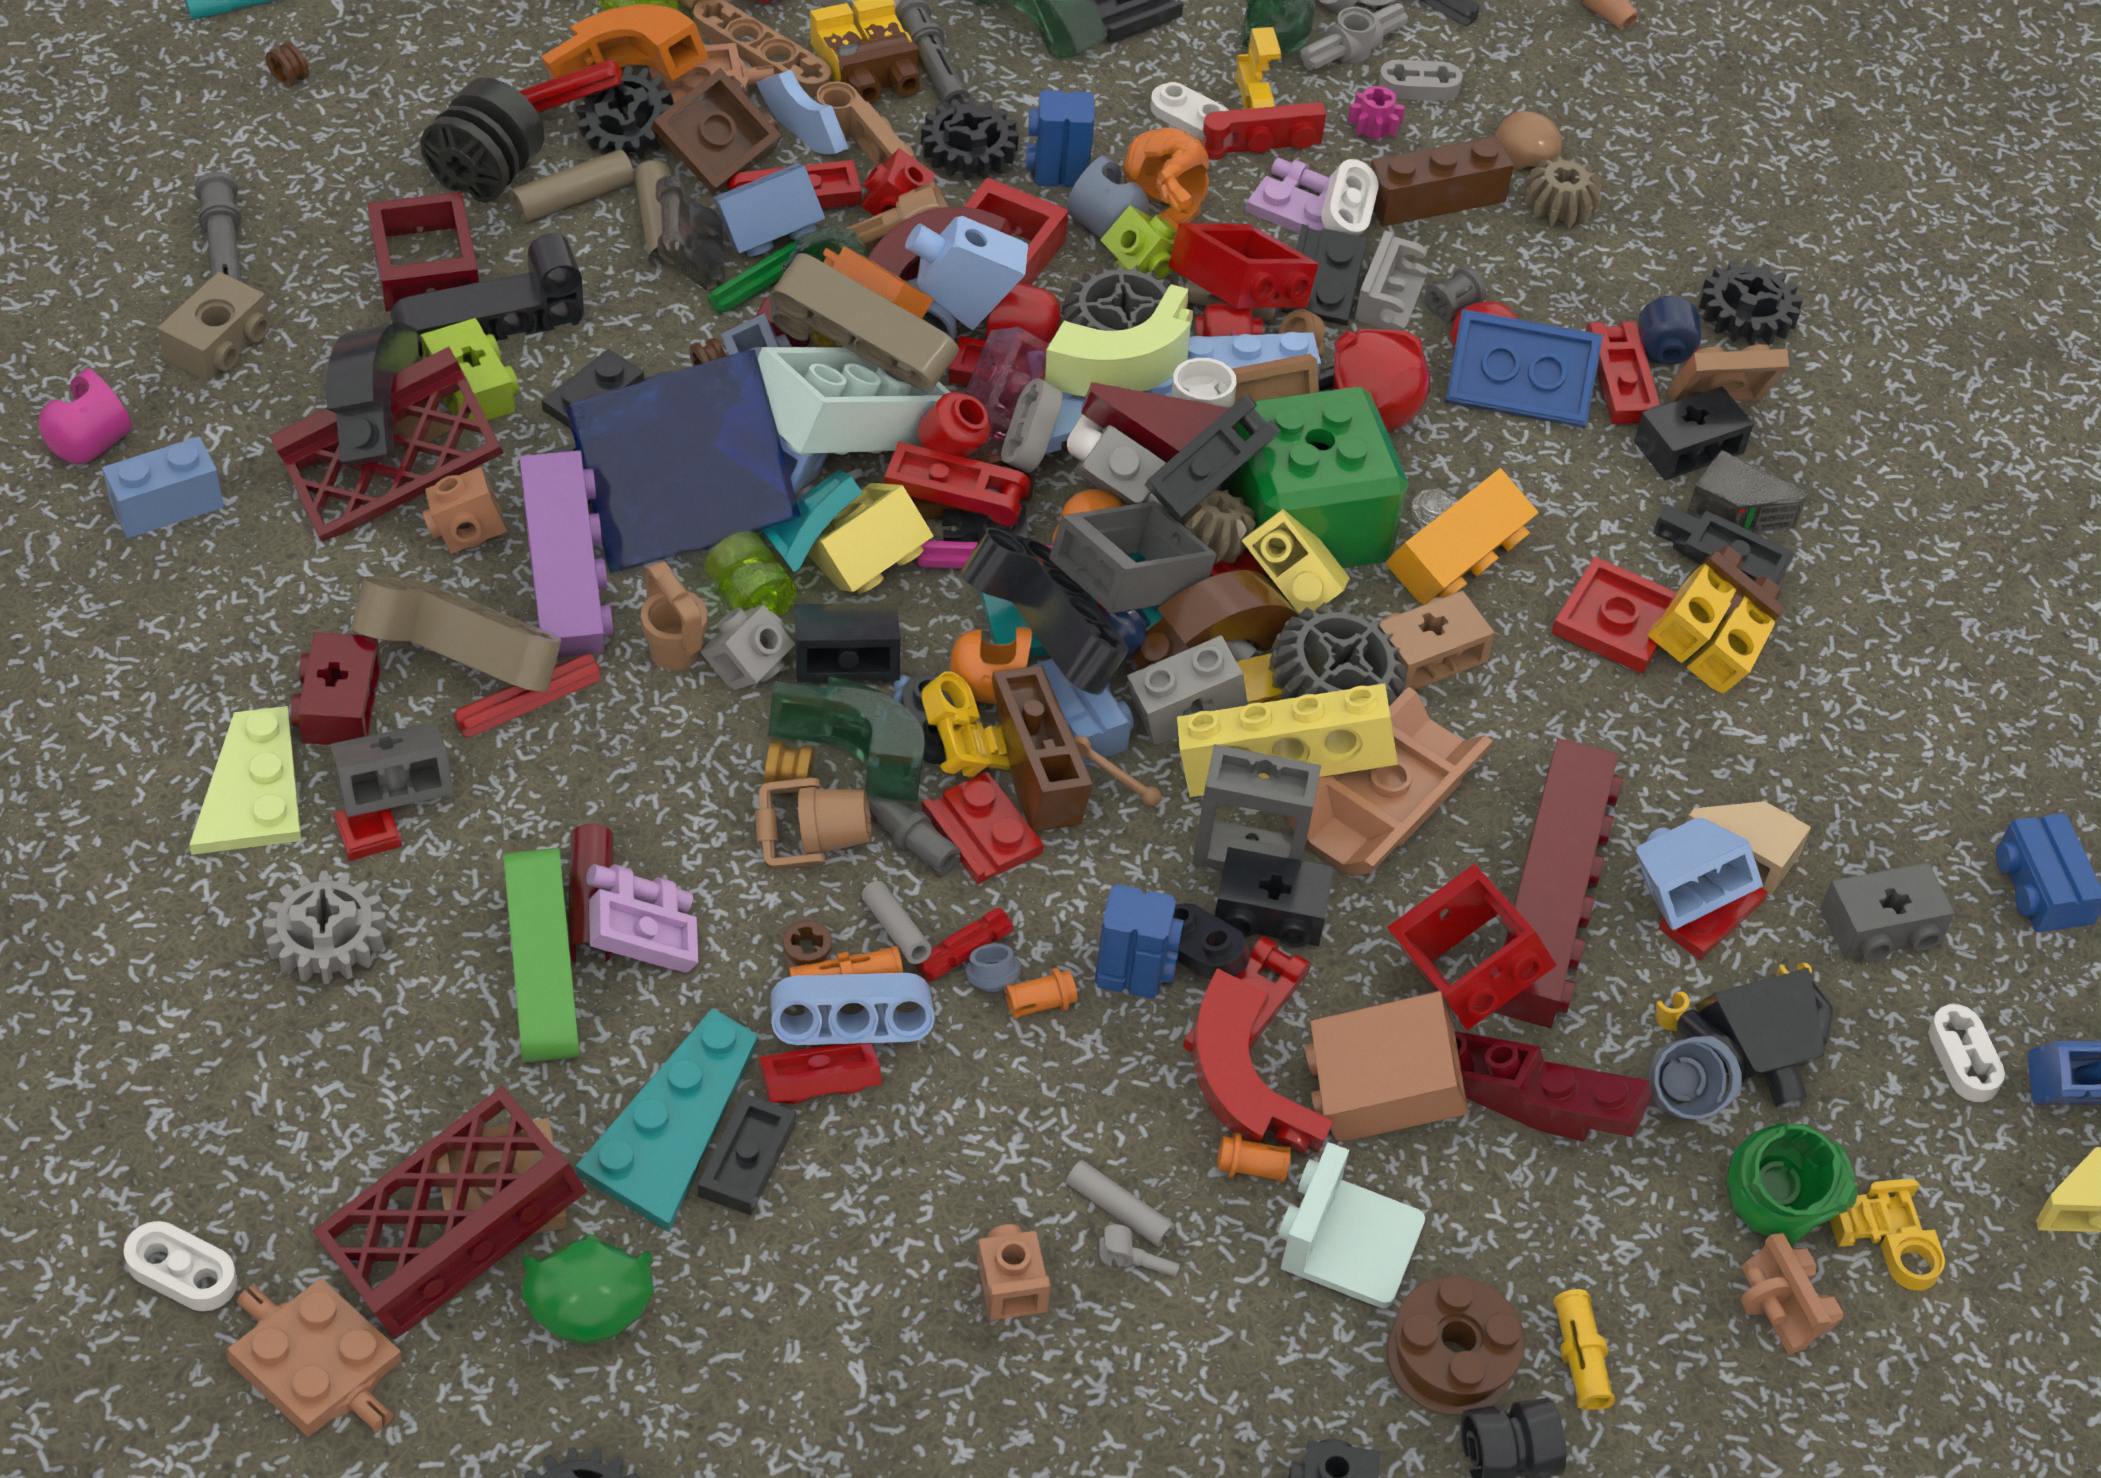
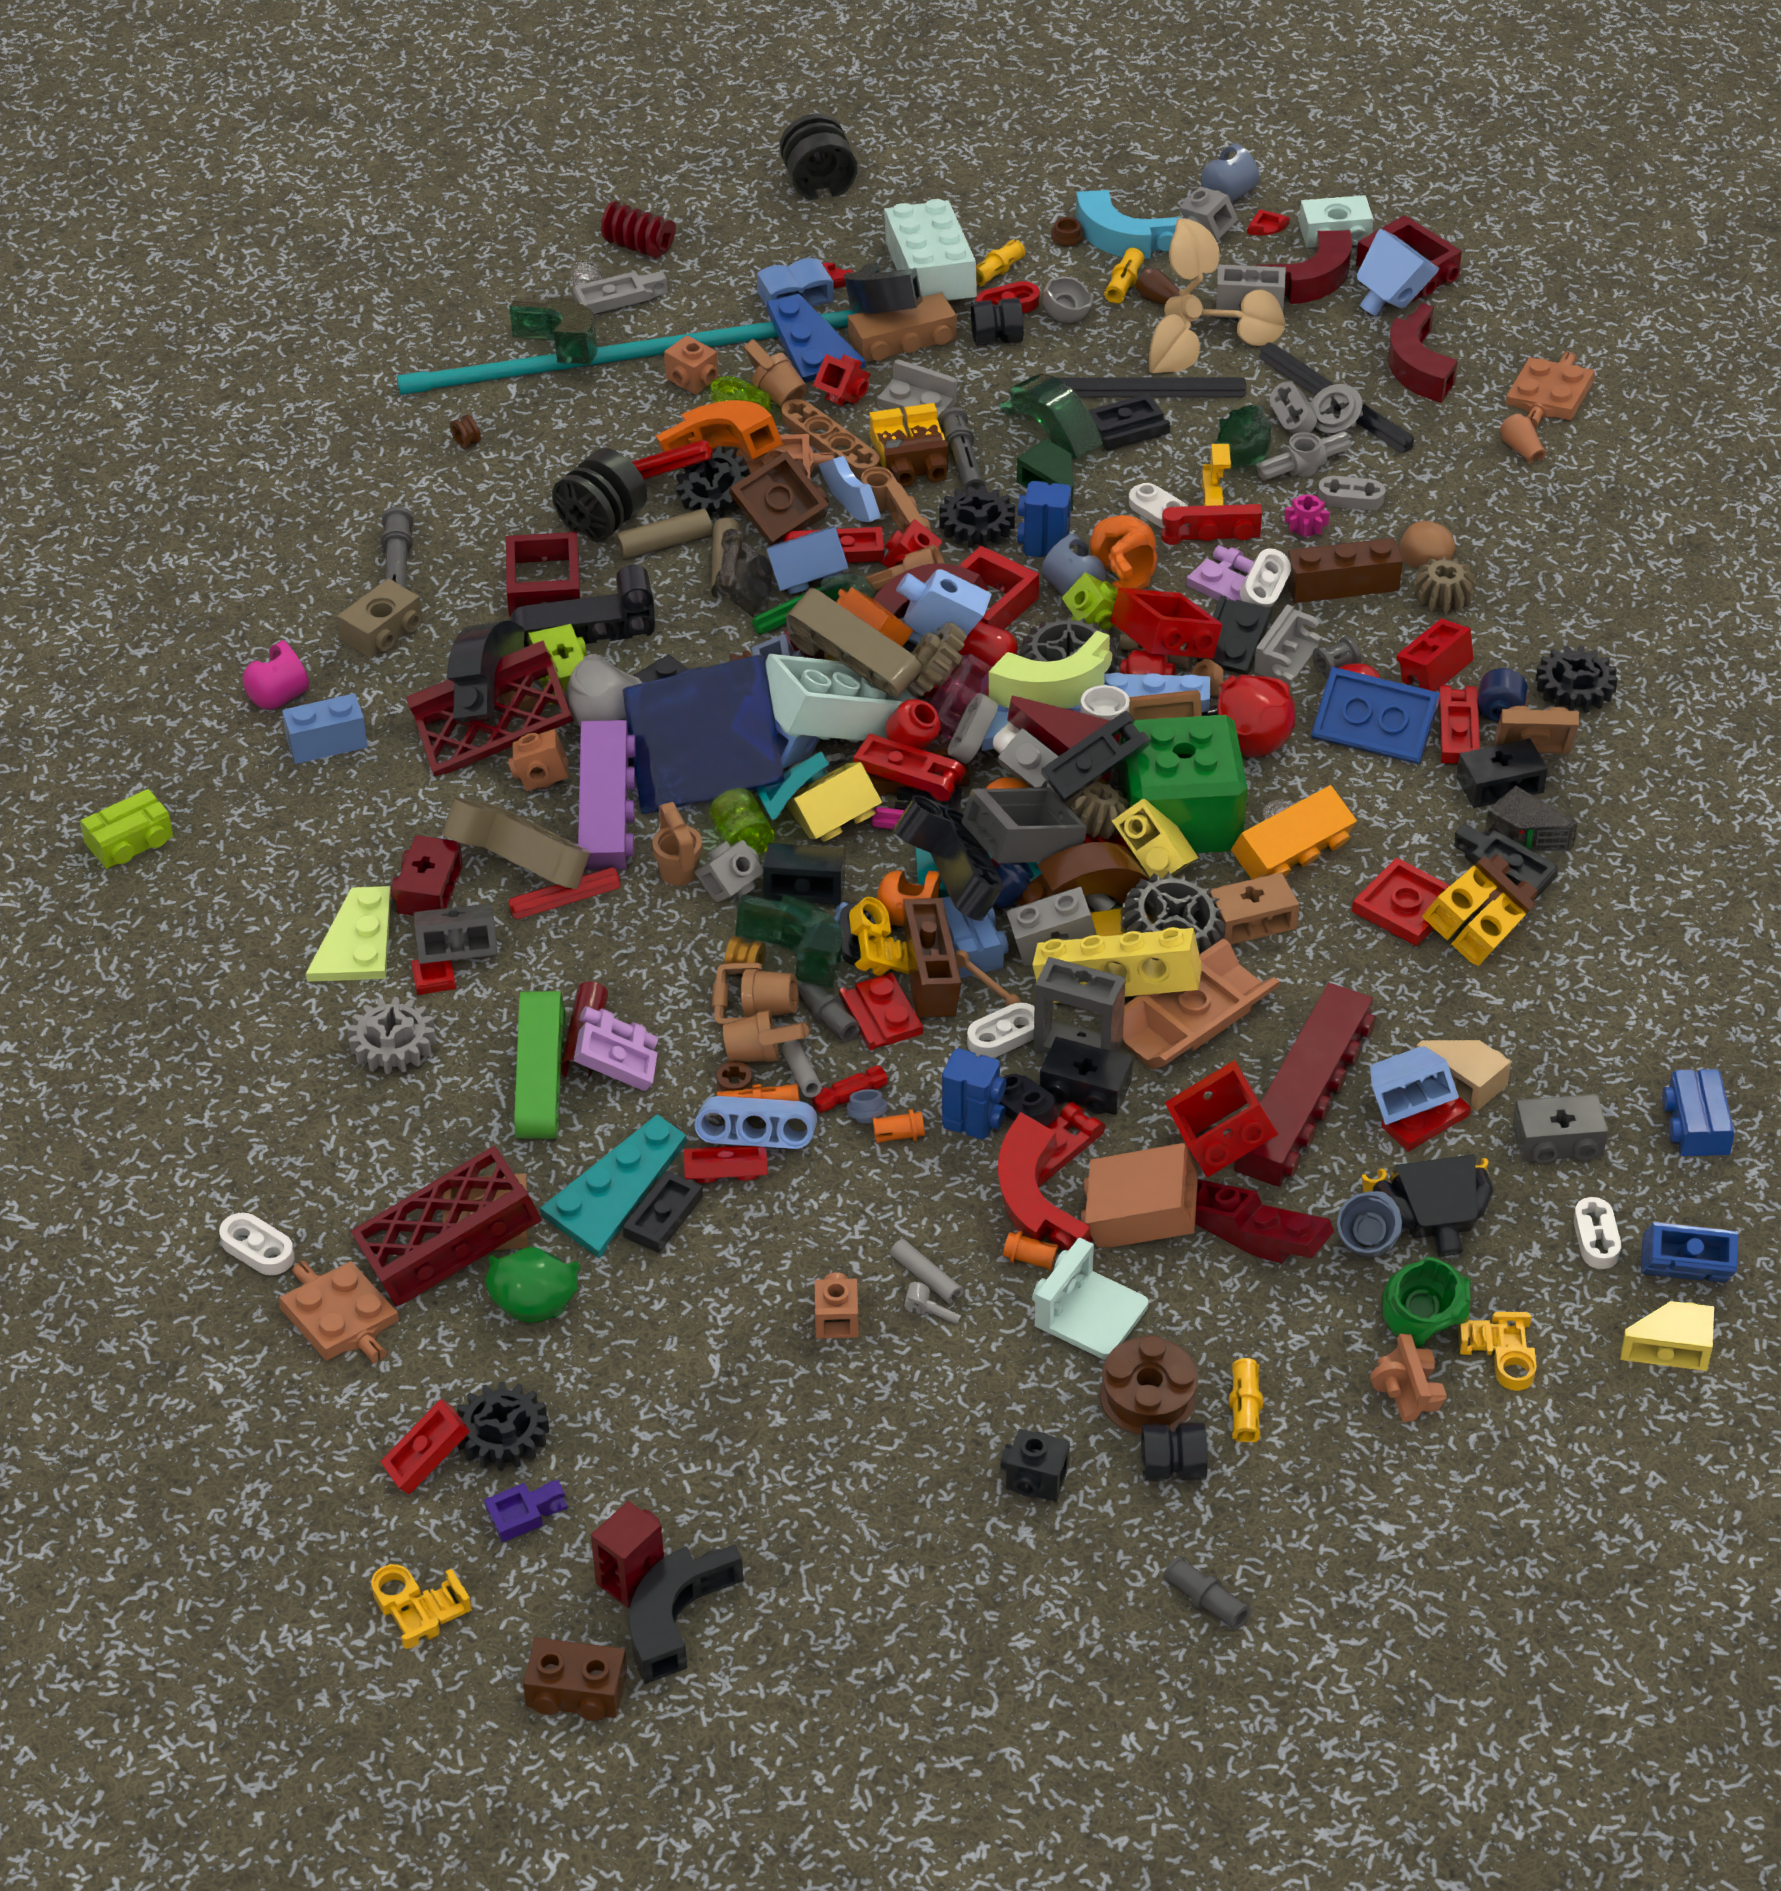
camera: 15 degrees right, 5 degrees down
none -> light grey helmet [565,654,645,728]
none -> medium nougat piece [723,1010,811,1064]
none -> dark tan gear [906,622,967,697]
none -> white plate [967,1003,1035,1058]
none -> dark green slope [1017,438,1074,511]
none -> red hinge [1396,618,1474,692]

